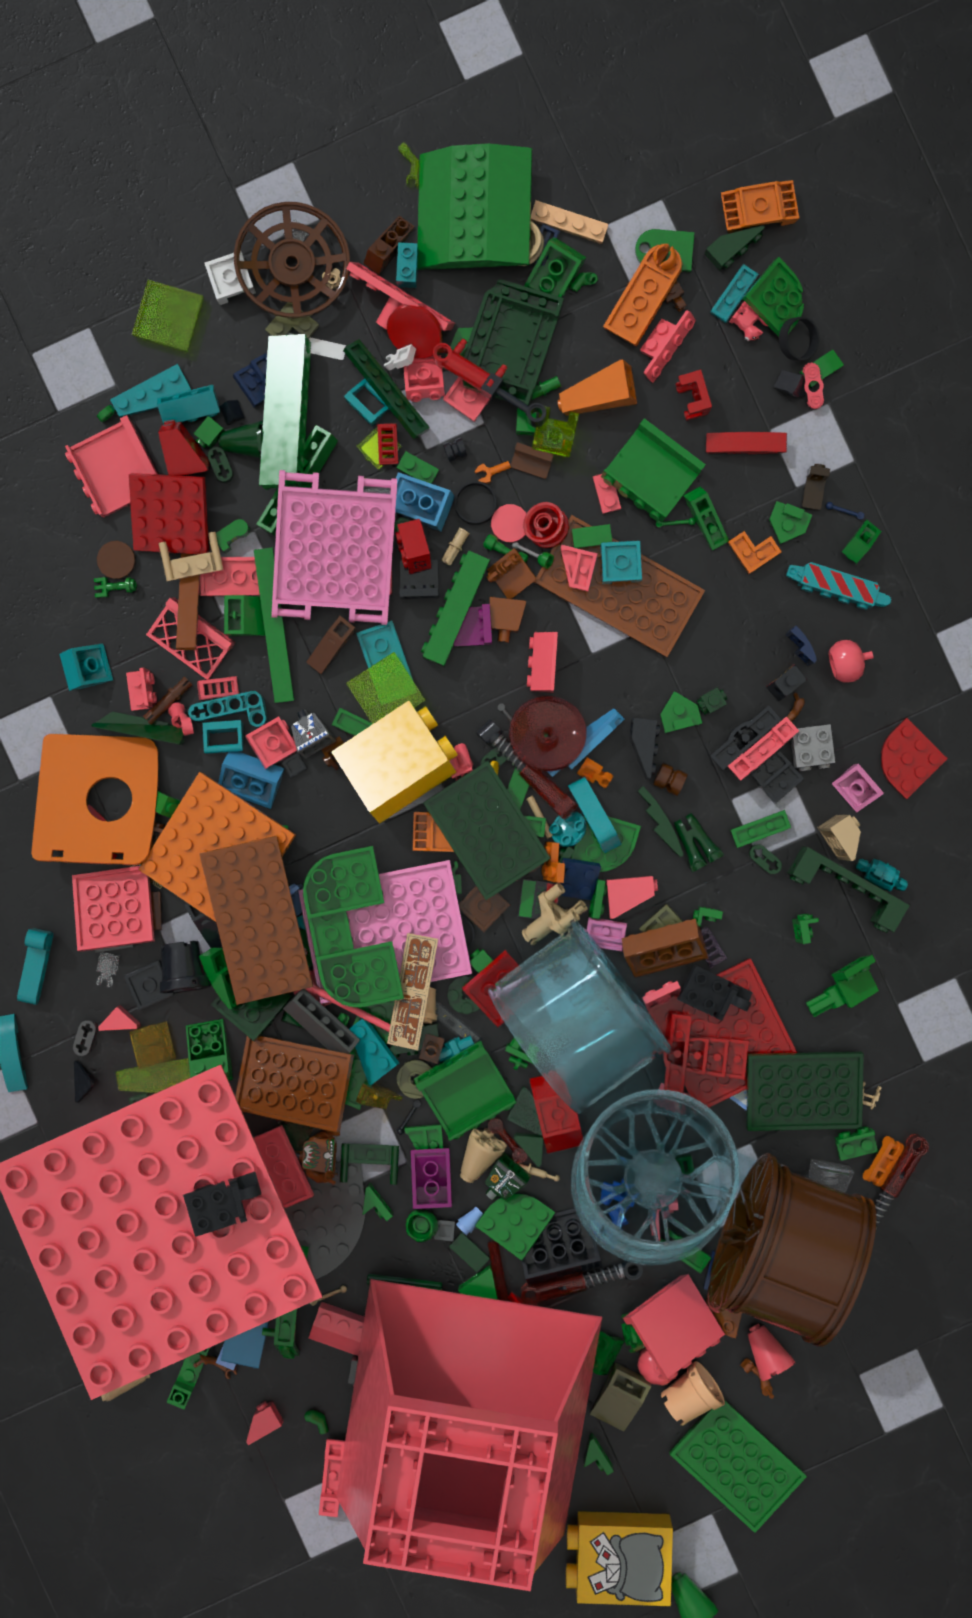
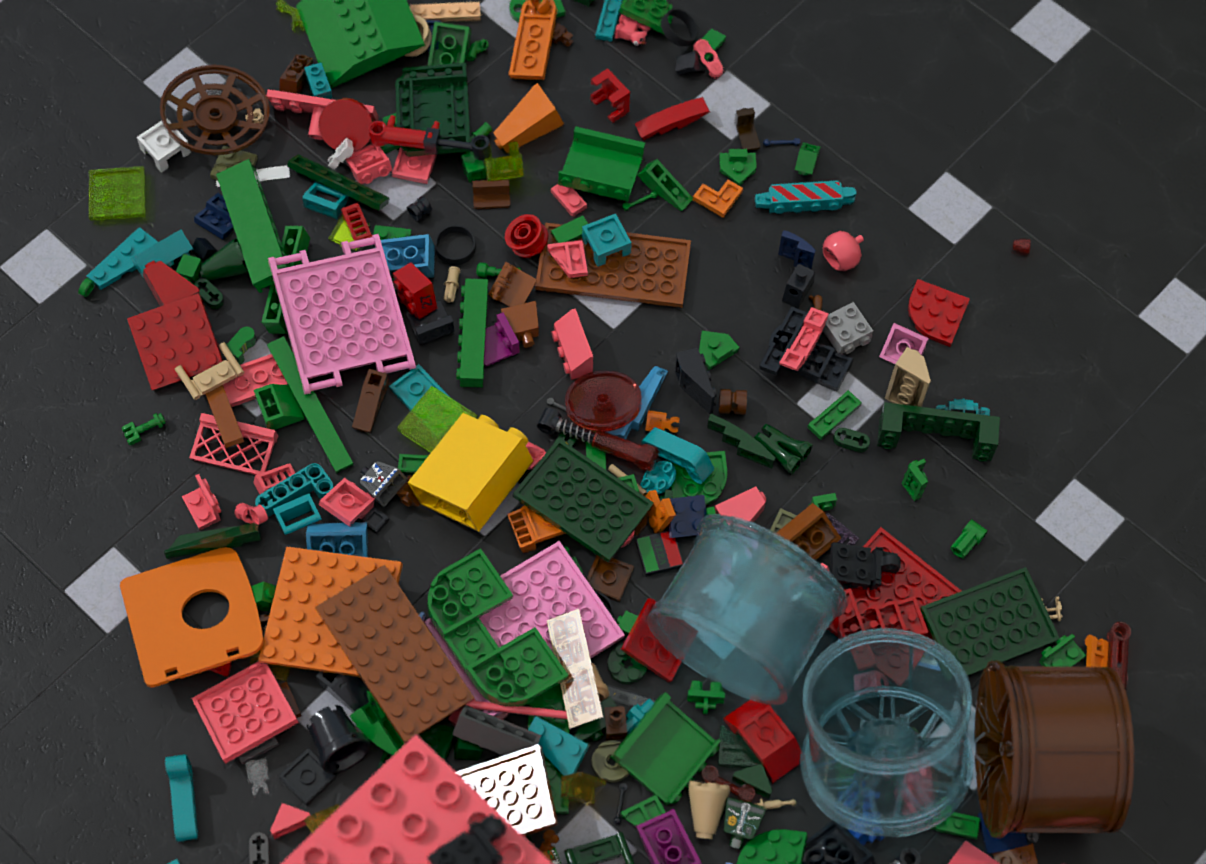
camera: 30 degrees left, 25 degrees down
teal slope [59,643,113,691] -> none
coral panel [65,415,158,518] -> none
reddish brown tile [97,541,136,579] -> none
reddish brown pin [143,677,192,725] -> none
orange bar [475,461,511,484] -> none
coral tile [491,504,526,543] -> none
green hinge [512,541,554,569] -> none
tan wheel [522,882,588,945] -> none
coral bracket [640,310,696,383] -> none
dark green brick [696,687,727,715] -> none
green bracket [832,955,879,1008] -> none

